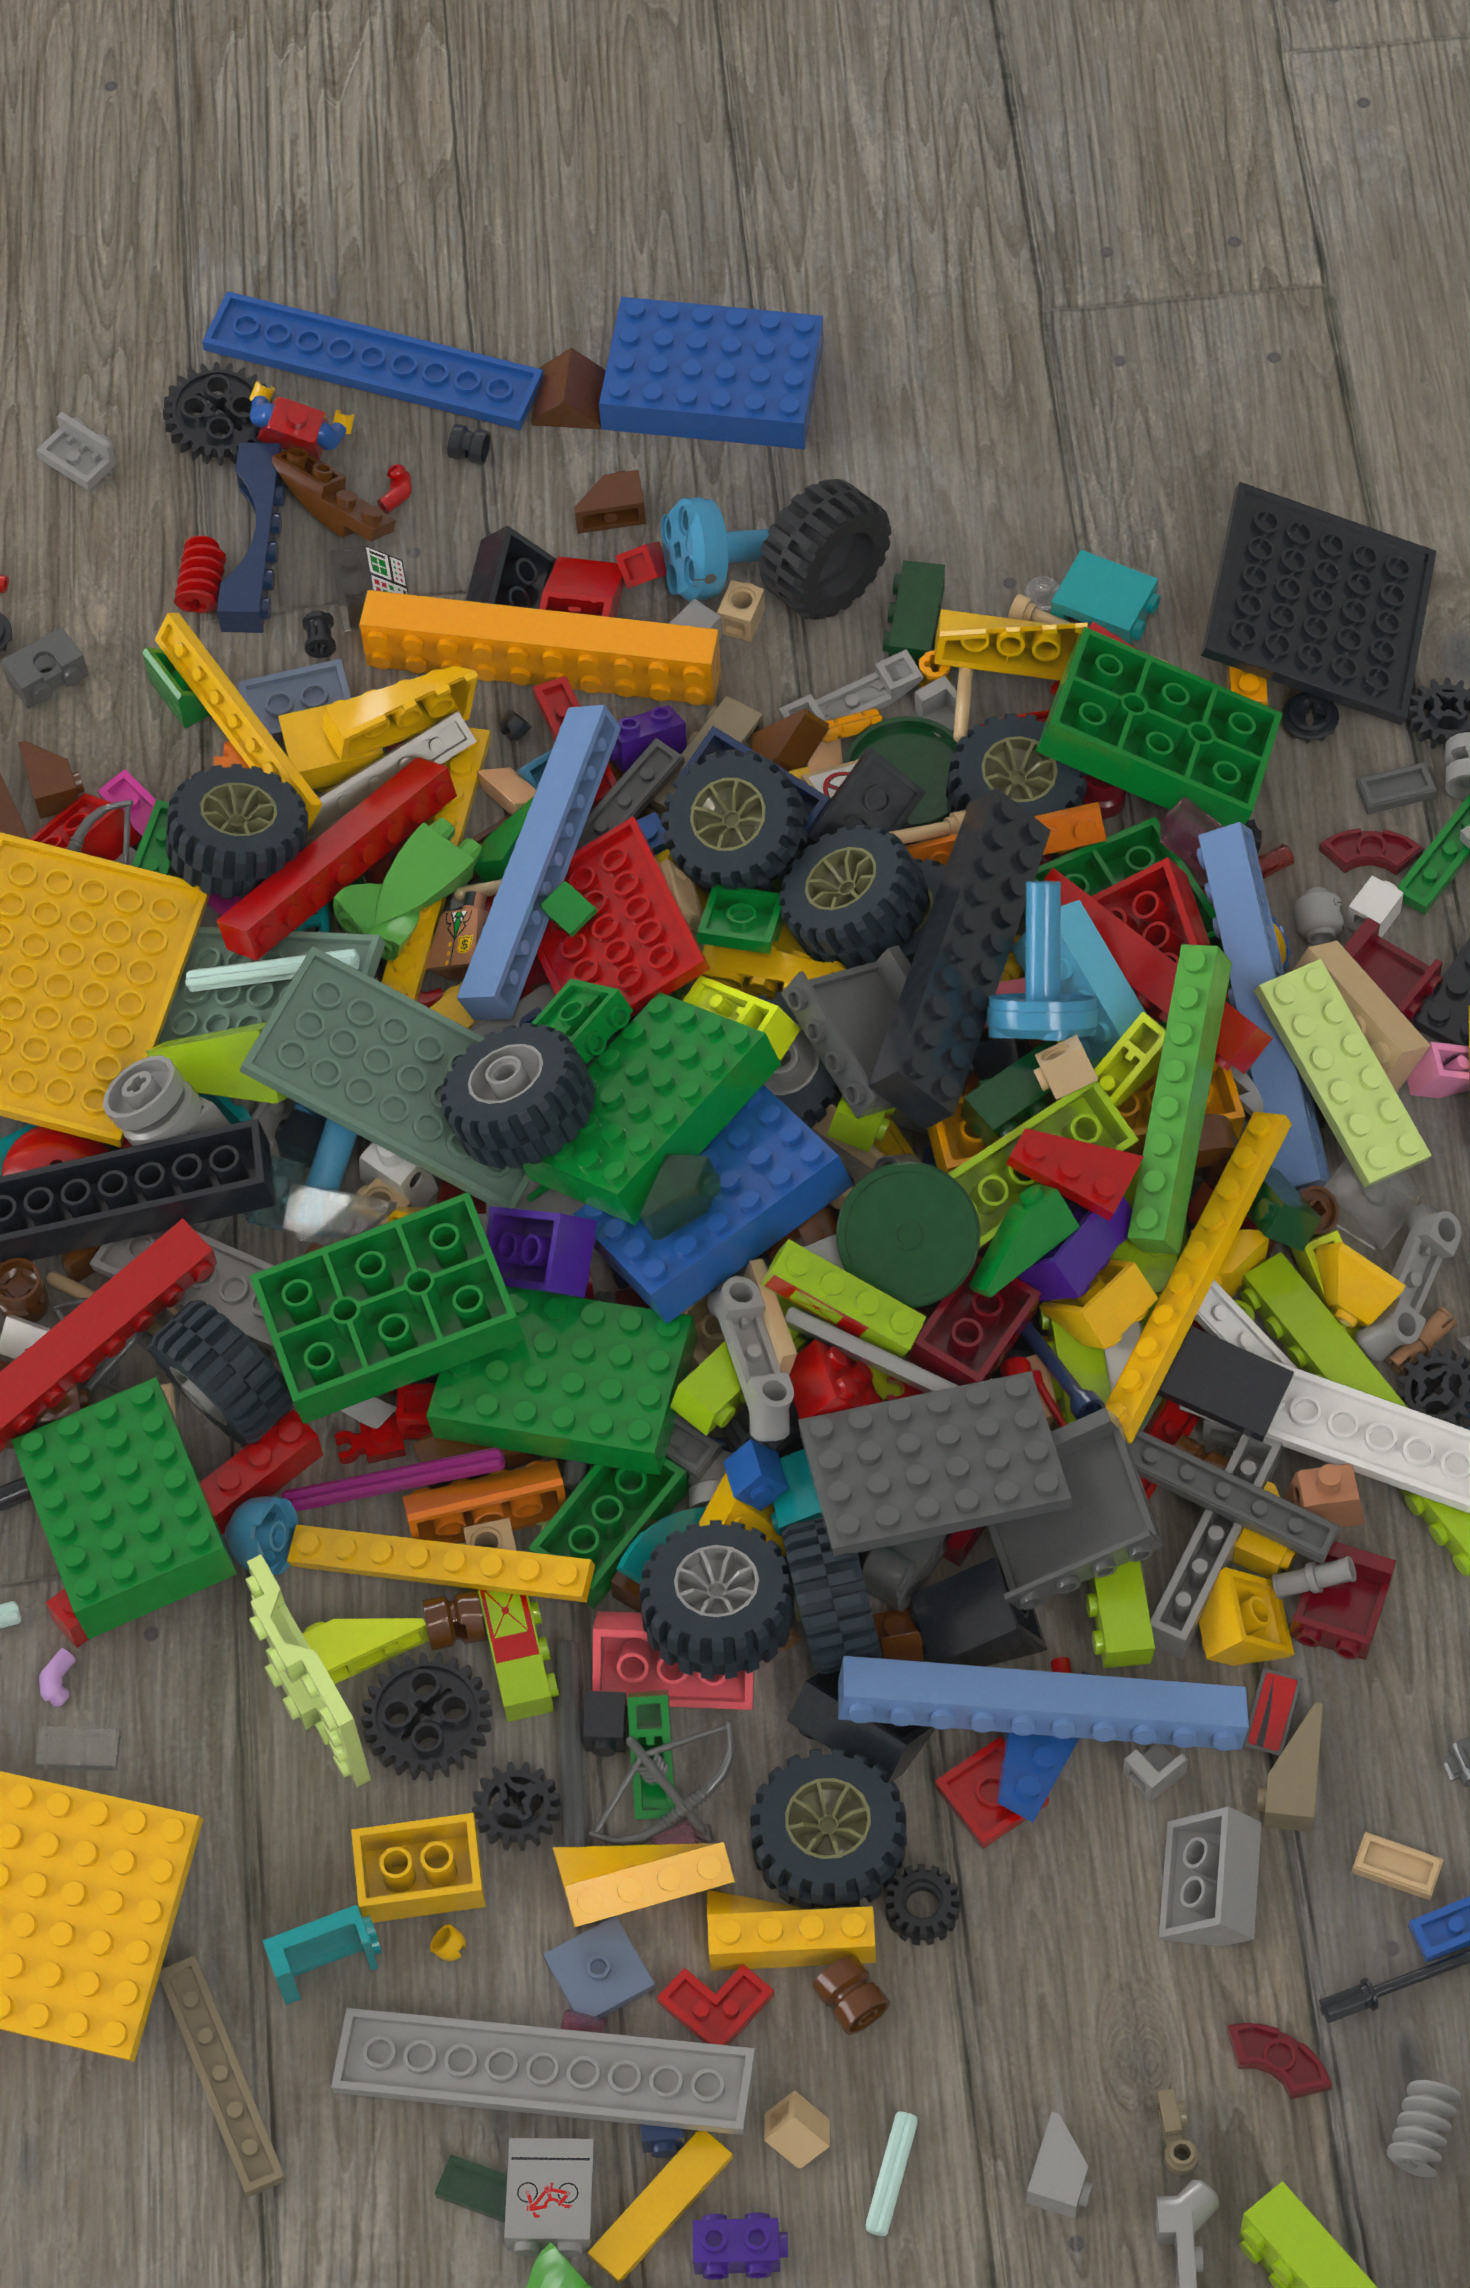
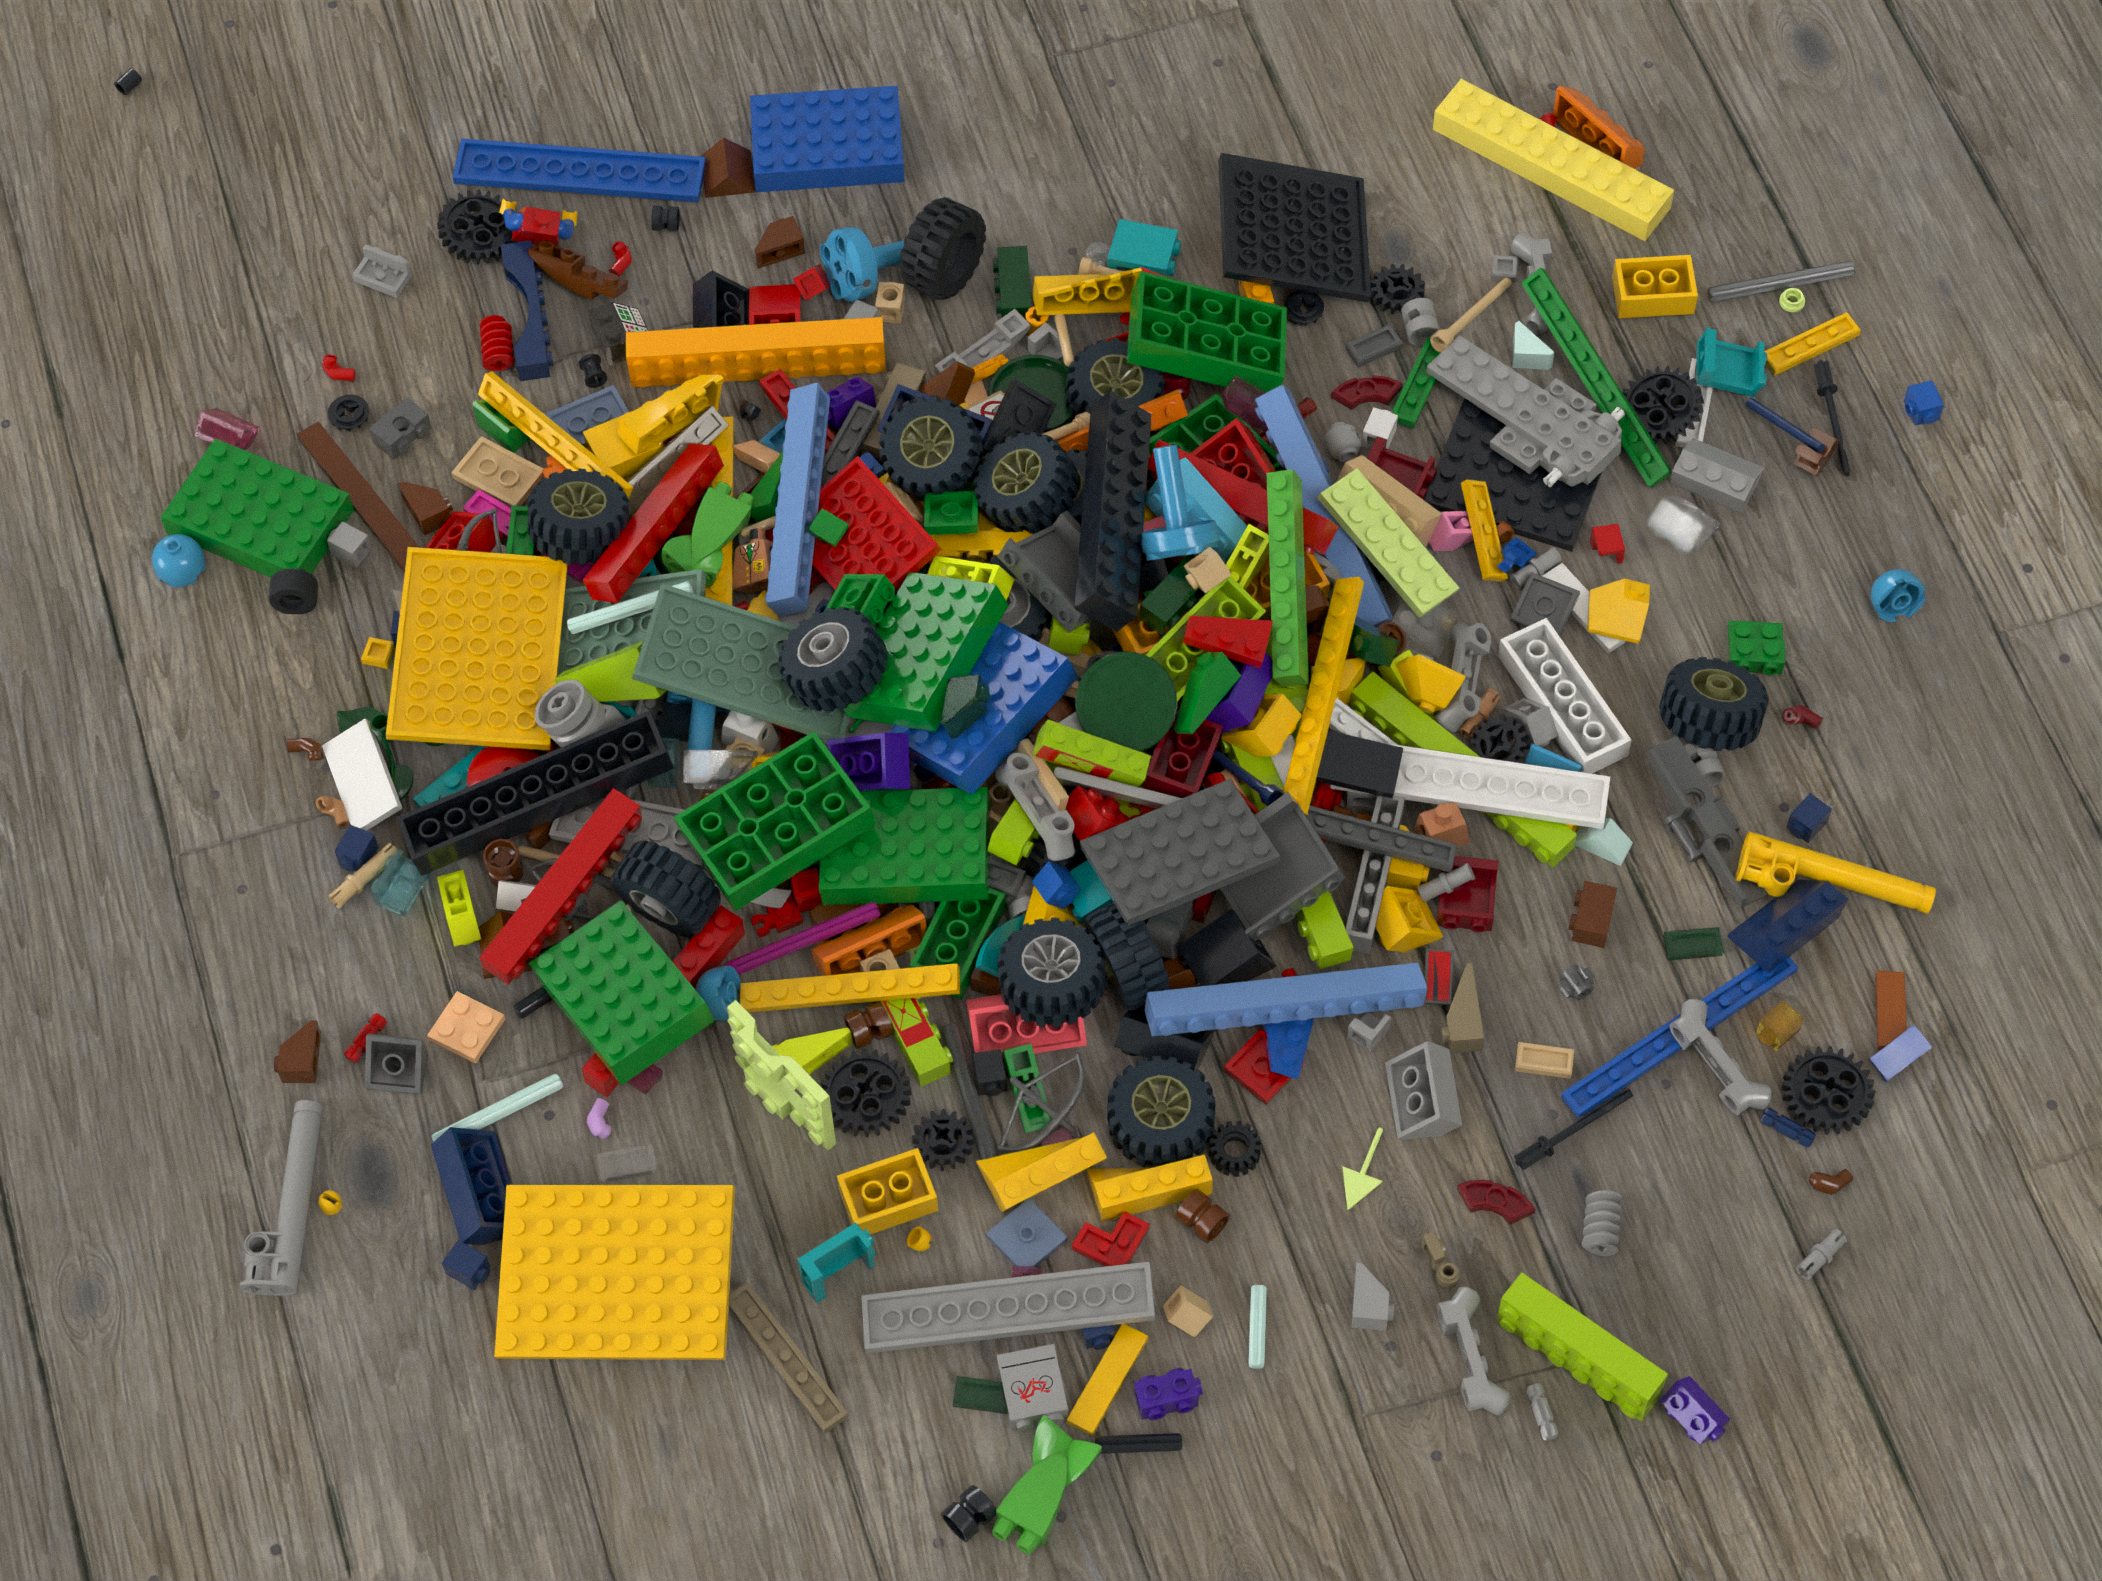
camera: 15 degrees left, 0 degrees up
none -> tan plate [451,436,544,508]
none -> clear pink tile [627,1064,663,1095]
none -> yellowish green piece [1342,1127,1383,1211]

